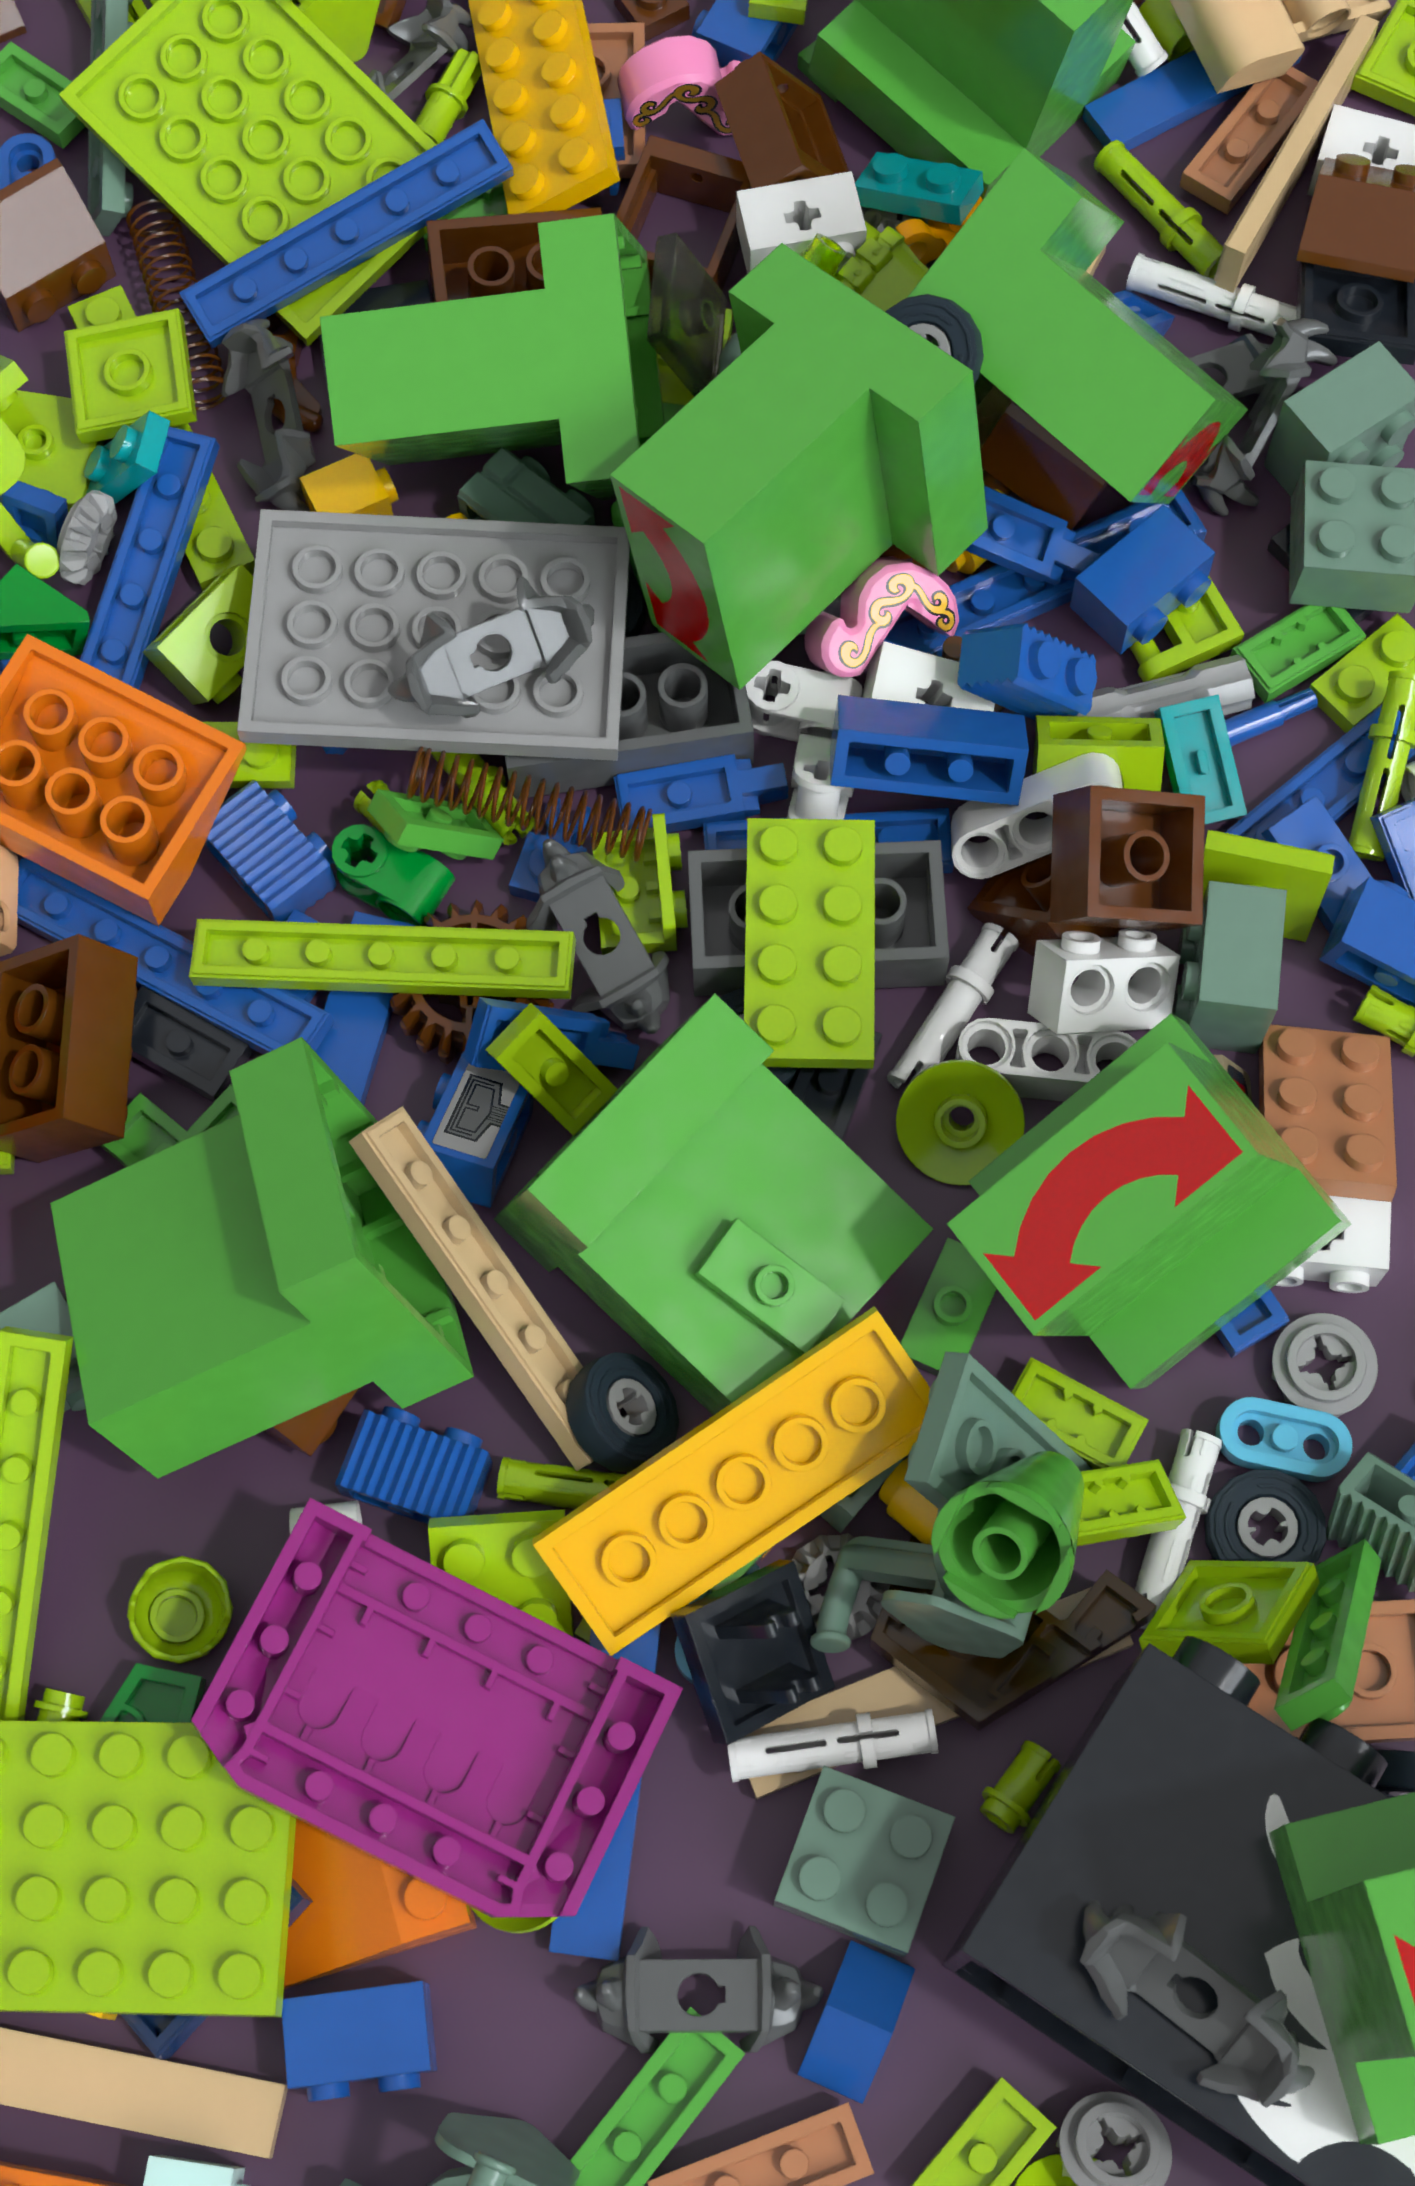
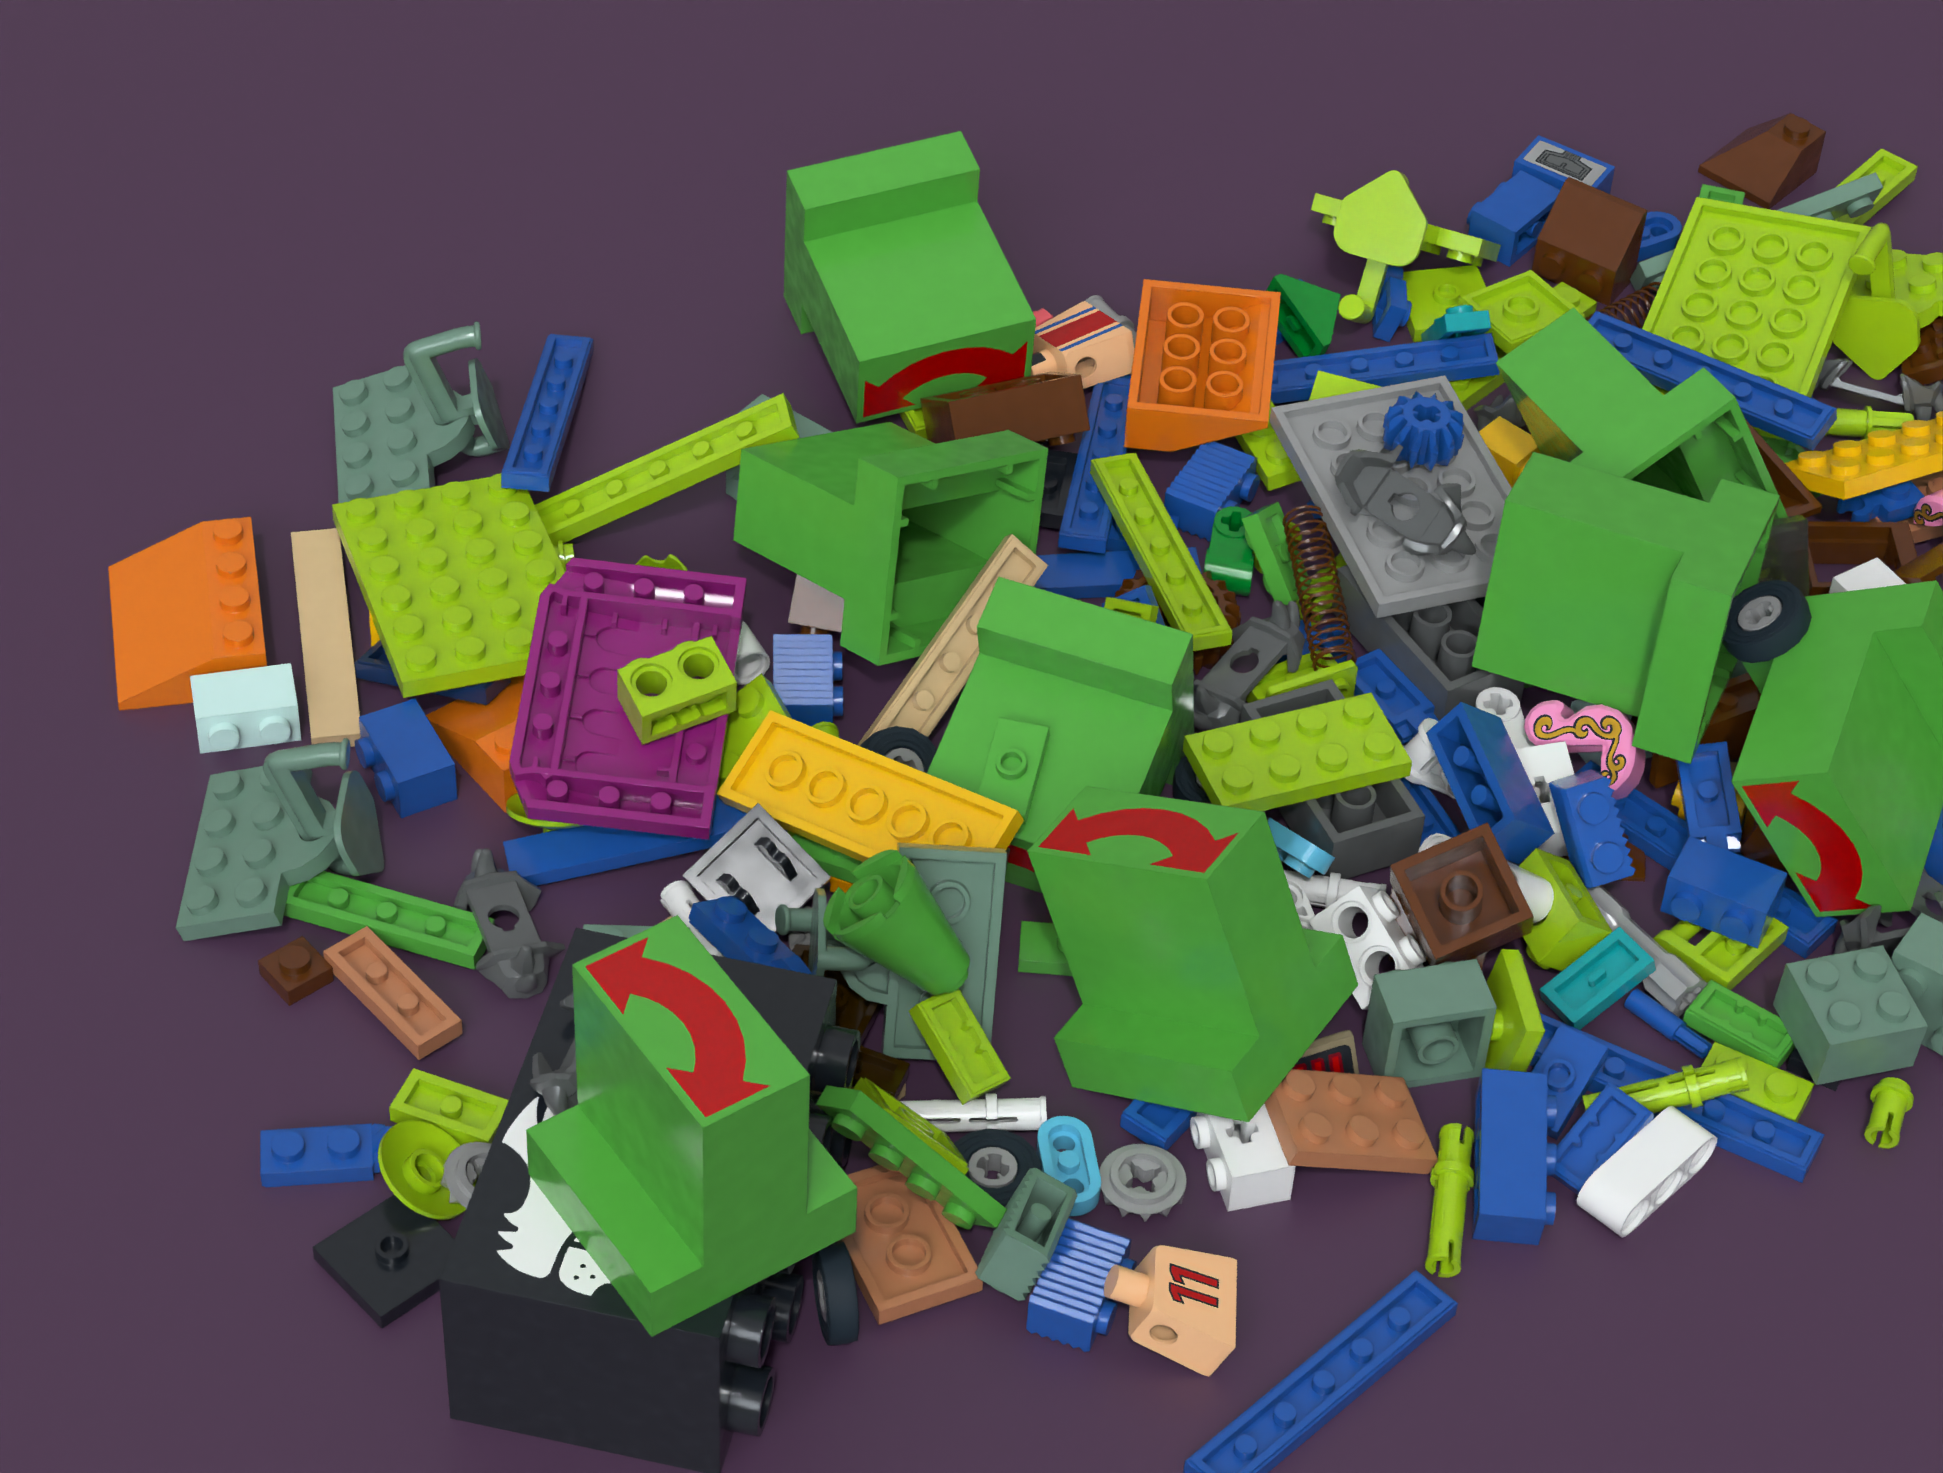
camera: 65 degrees right, 25 degrees down
light grey gear [57,490,117,585] -> none
blue slope [797,1940,916,2104] -> none
lime plate [1012,1357,1149,1469] -> none
none -> lime brick [617,636,737,745]
none -> blue hinge [688,896,812,975]
none -> medium azure plate [1268,817,1335,878]
none -> blue gear [1383,391,1464,471]

